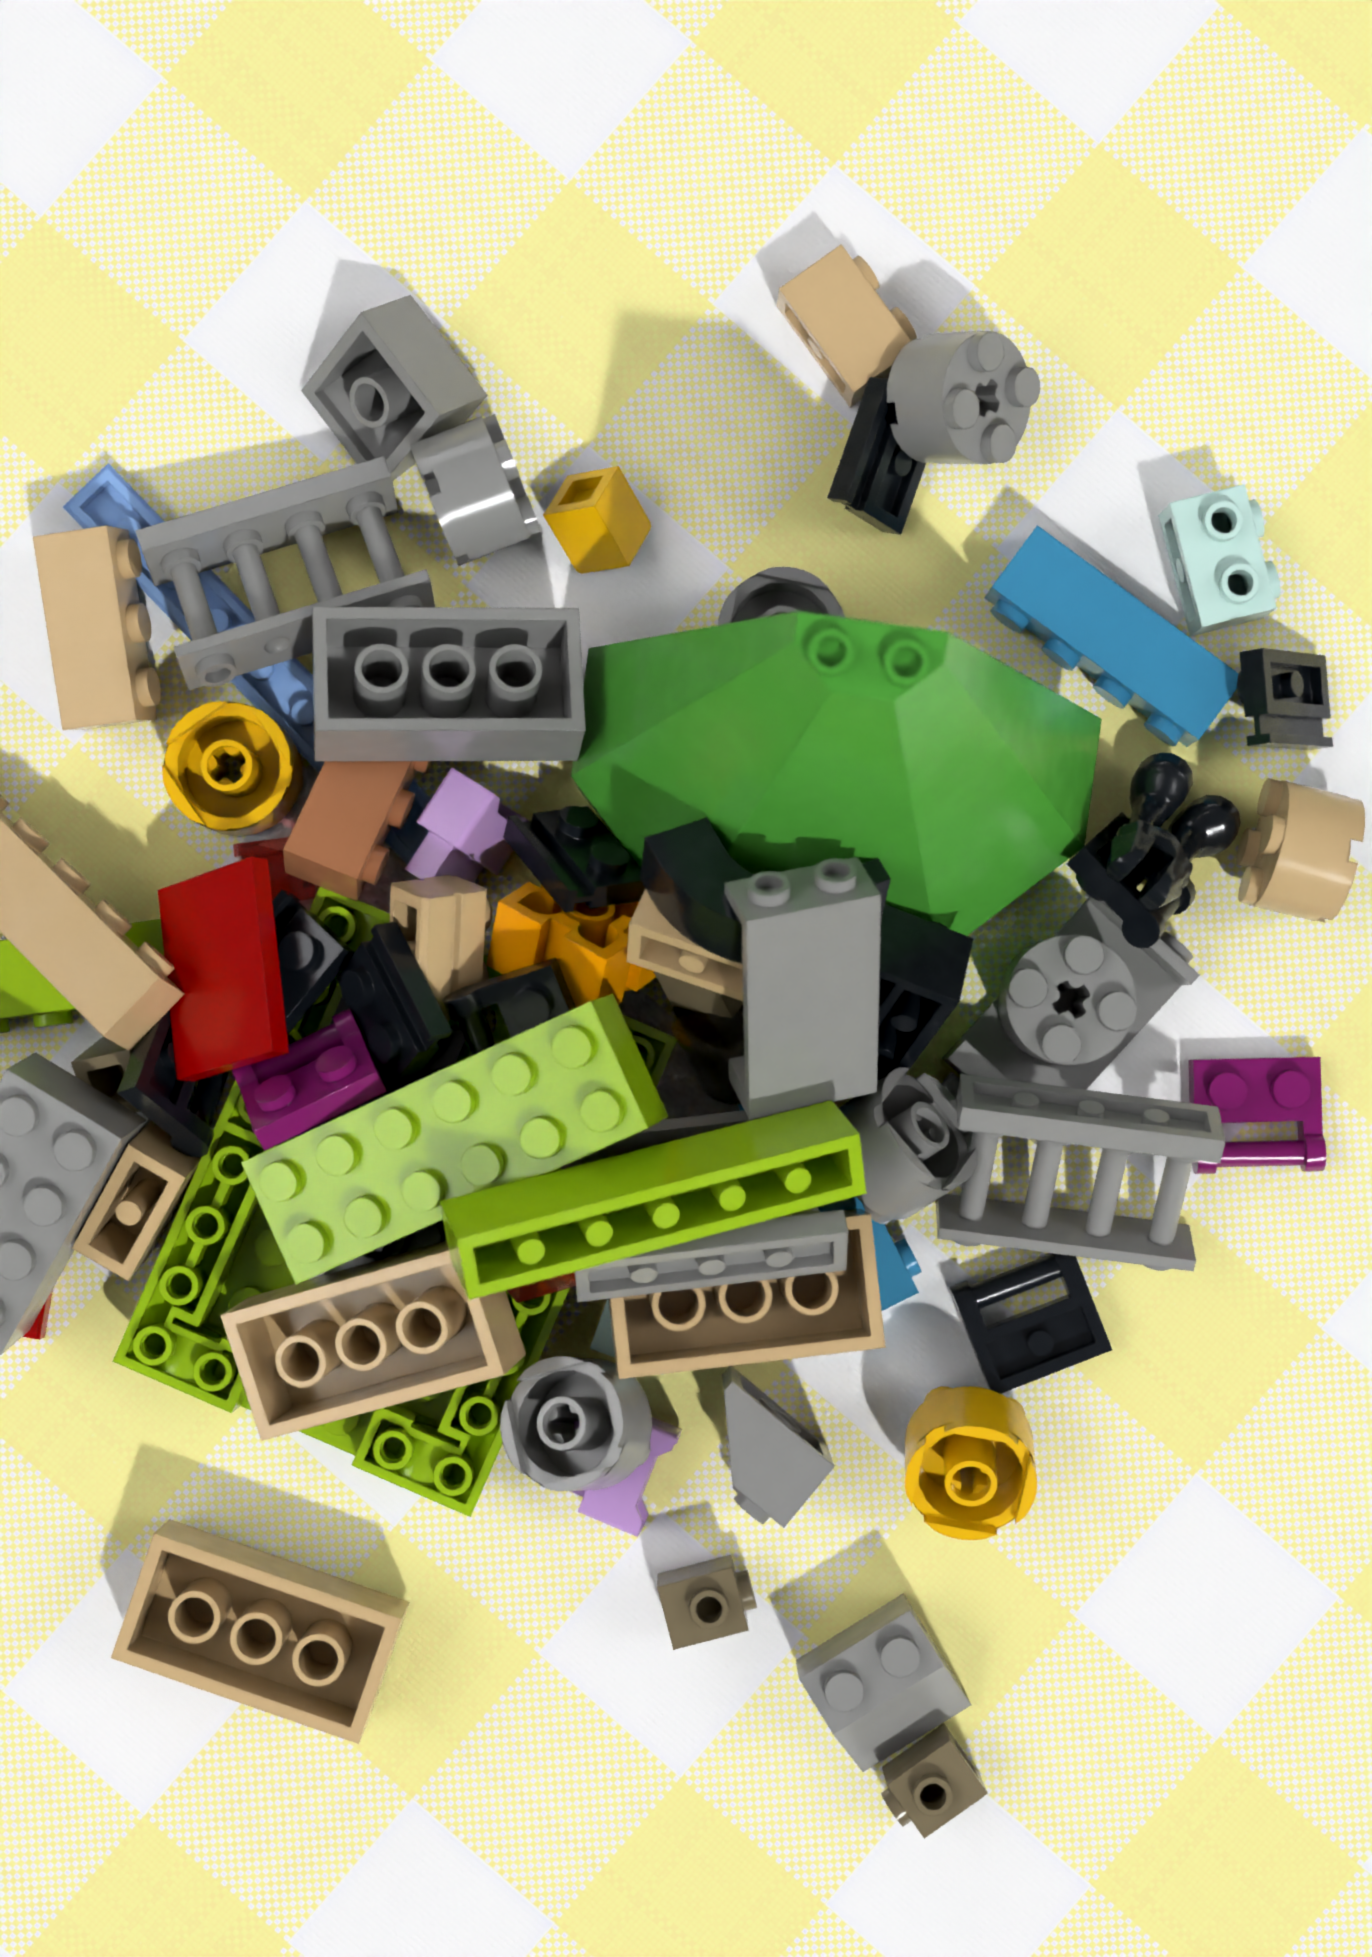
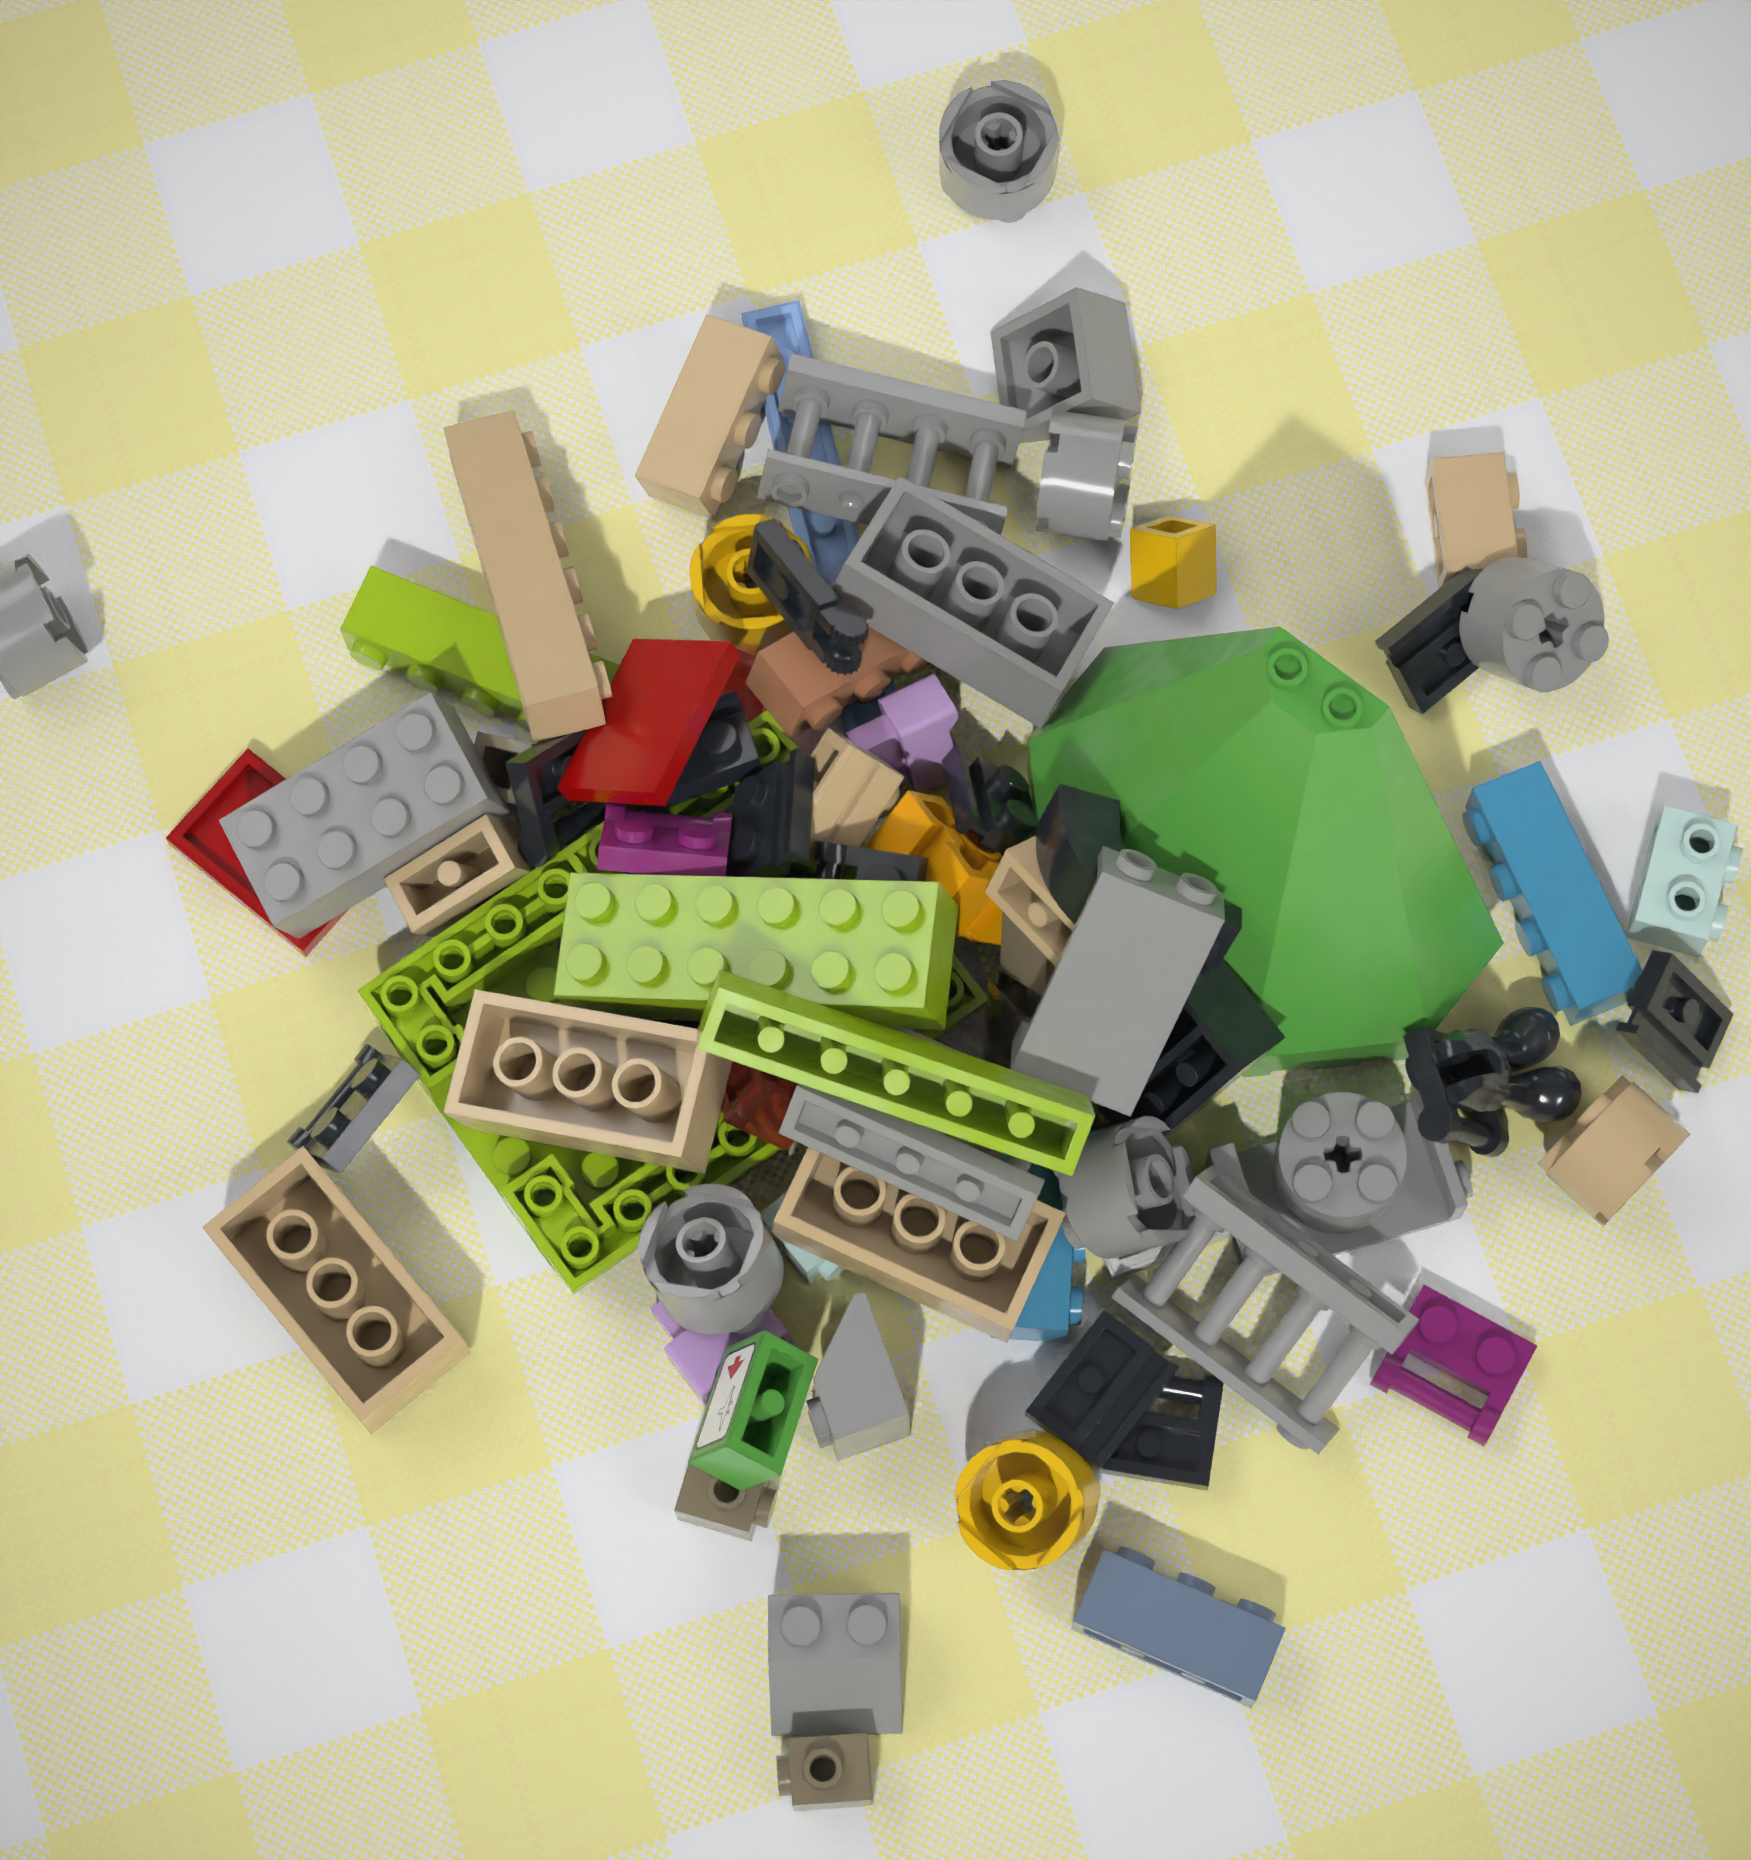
camera: 35 degrees right, 15 degrees down
none -> plate [286,1044,421,1174]
none -> bright green brick [688,1330,818,1491]
none -> black hinge [746,518,869,676]
none -> light grey brick [939,80,1058,223]
none -> black plate [1025,1310,1179,1473]
none -> sand blue brick [1071,1546,1286,1708]

